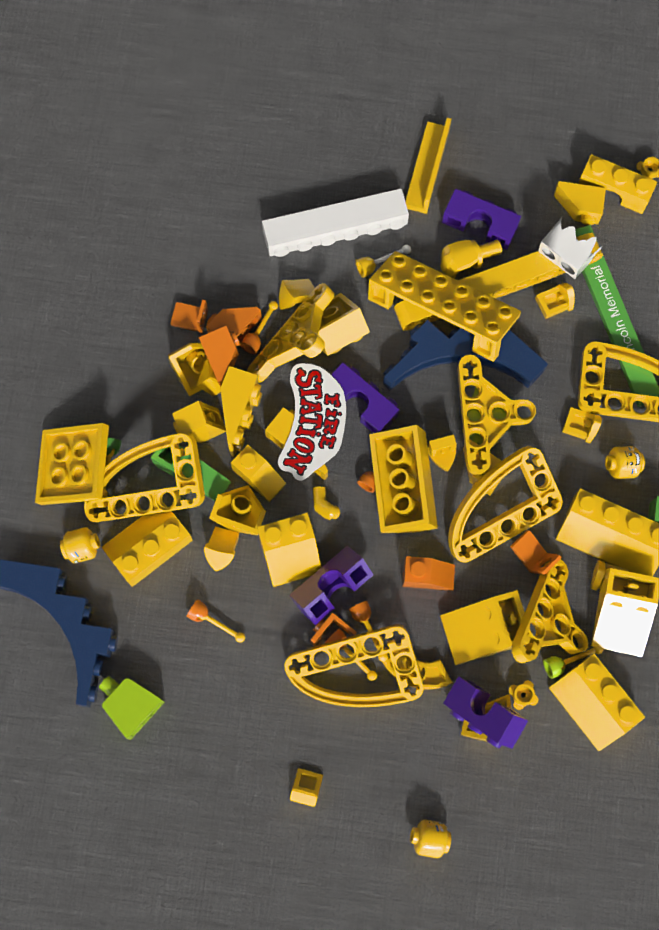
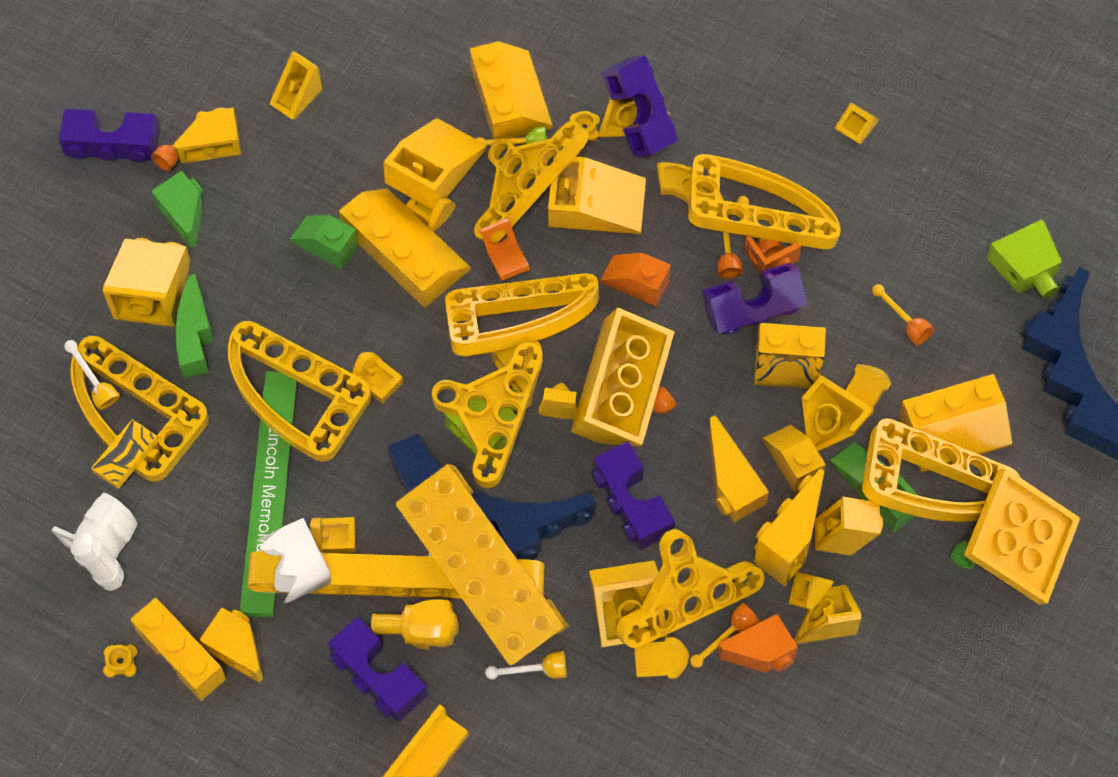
camera: 155 degrees left, 10 degrees down
yellow head [60,527,100,563] -> none
orange bracket [170,299,208,333] -> none
orange slope [199,326,240,387] -> none
white brick [262,189,409,257] -> none
sticker [278,363,346,481] -> none
yellow arm [313,487,340,520] -> none
yellow head [410,819,451,858] -> none
yellow head [605,446,645,479] -> none

